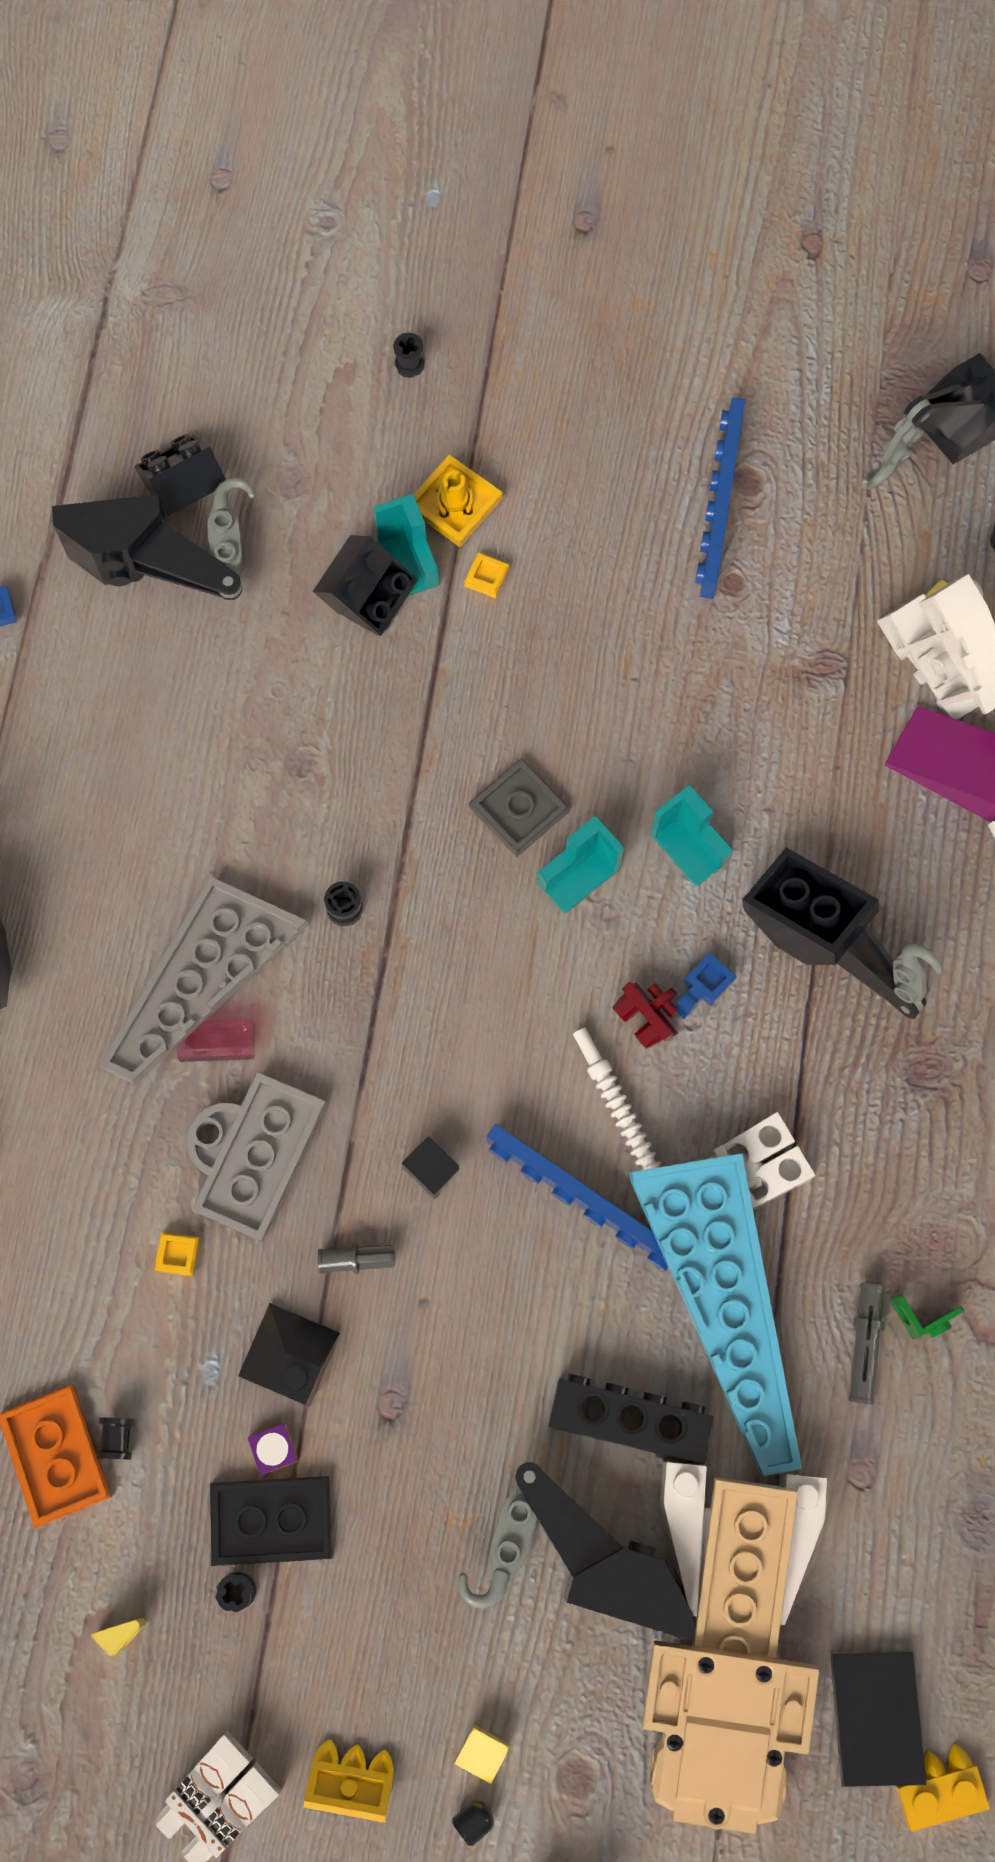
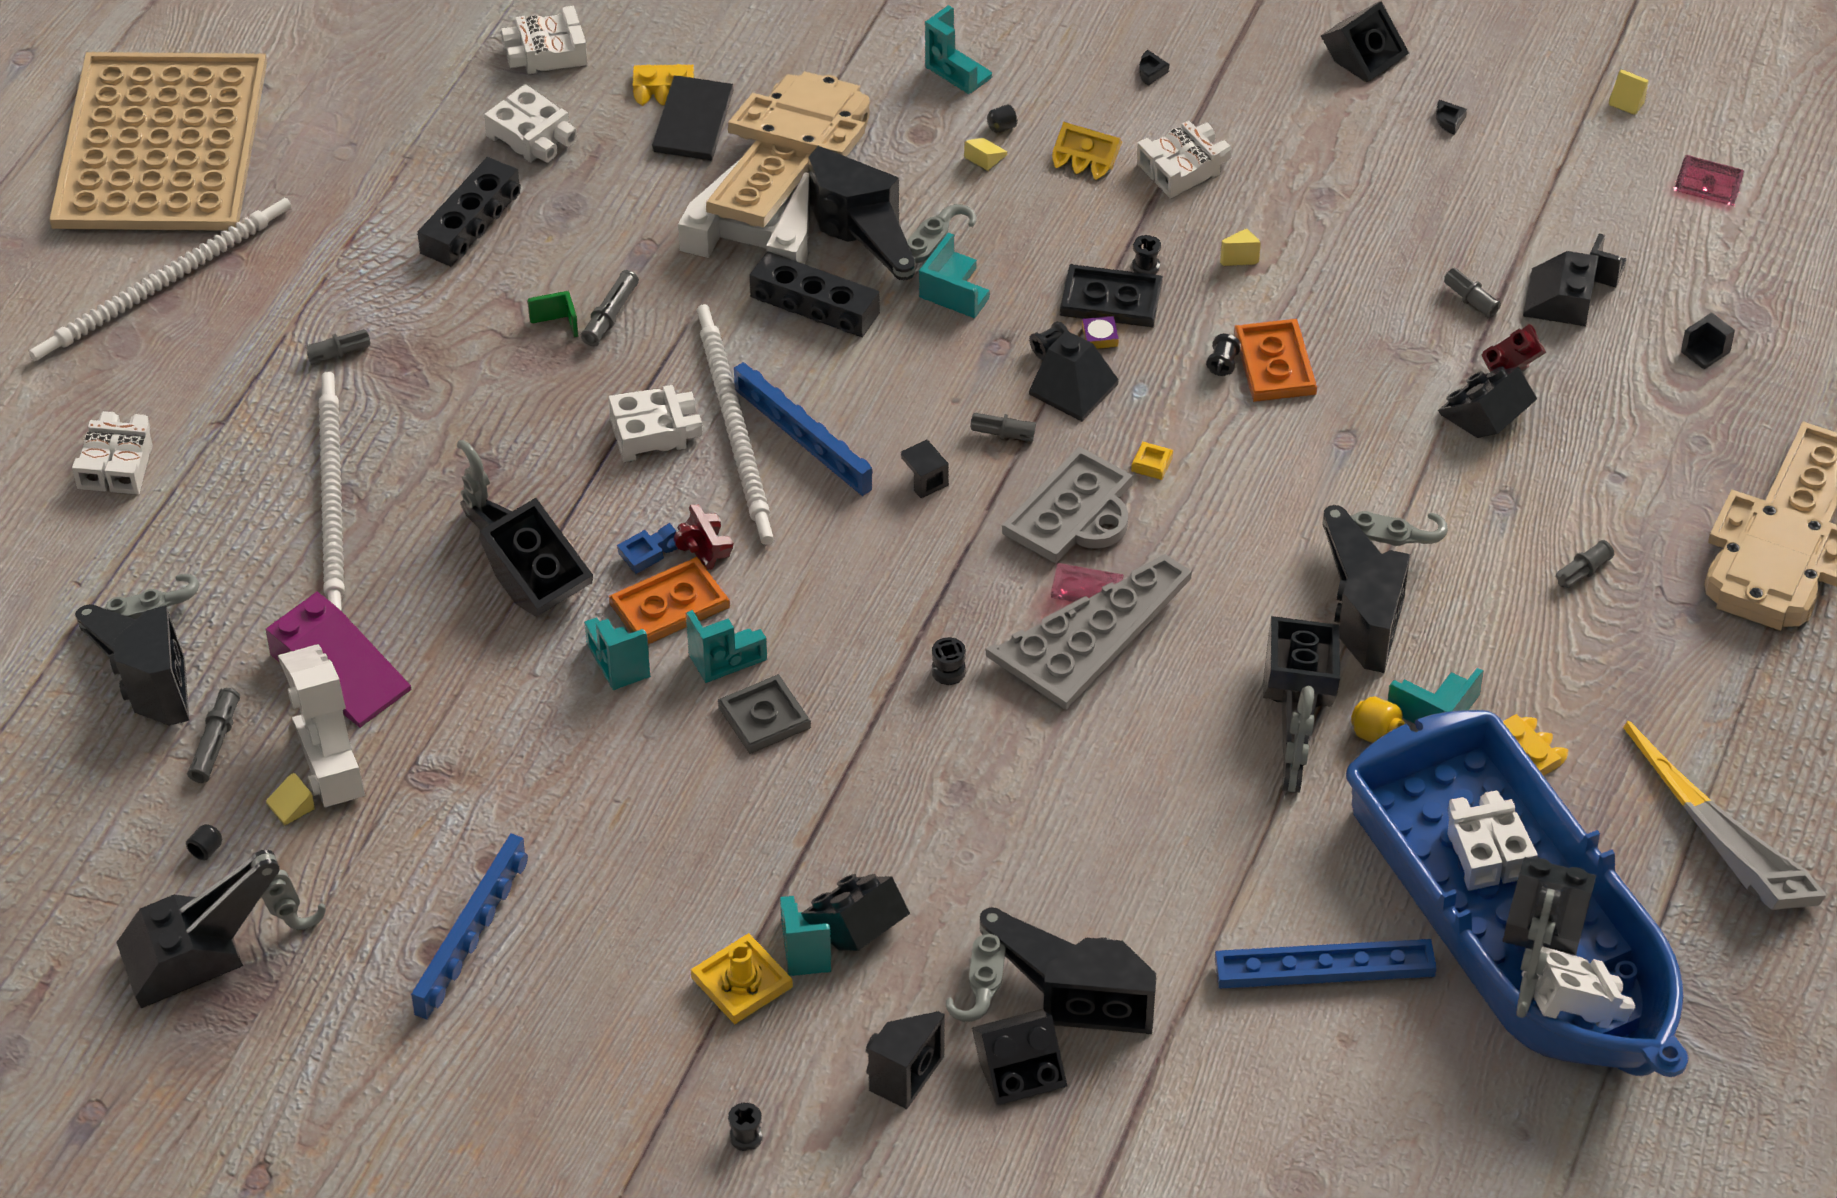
camera: 165 degrees left, 25 degrees down
yellow tile [464,552,510,599] -> none
medium azure wing [629,1153,802,1476] -> none
none -> orange tile [609,557,730,644]
none -> black slope [866,1011,945,1109]
none -> teal panel [919,232,990,319]
none -> black bush [1029,321,1069,360]

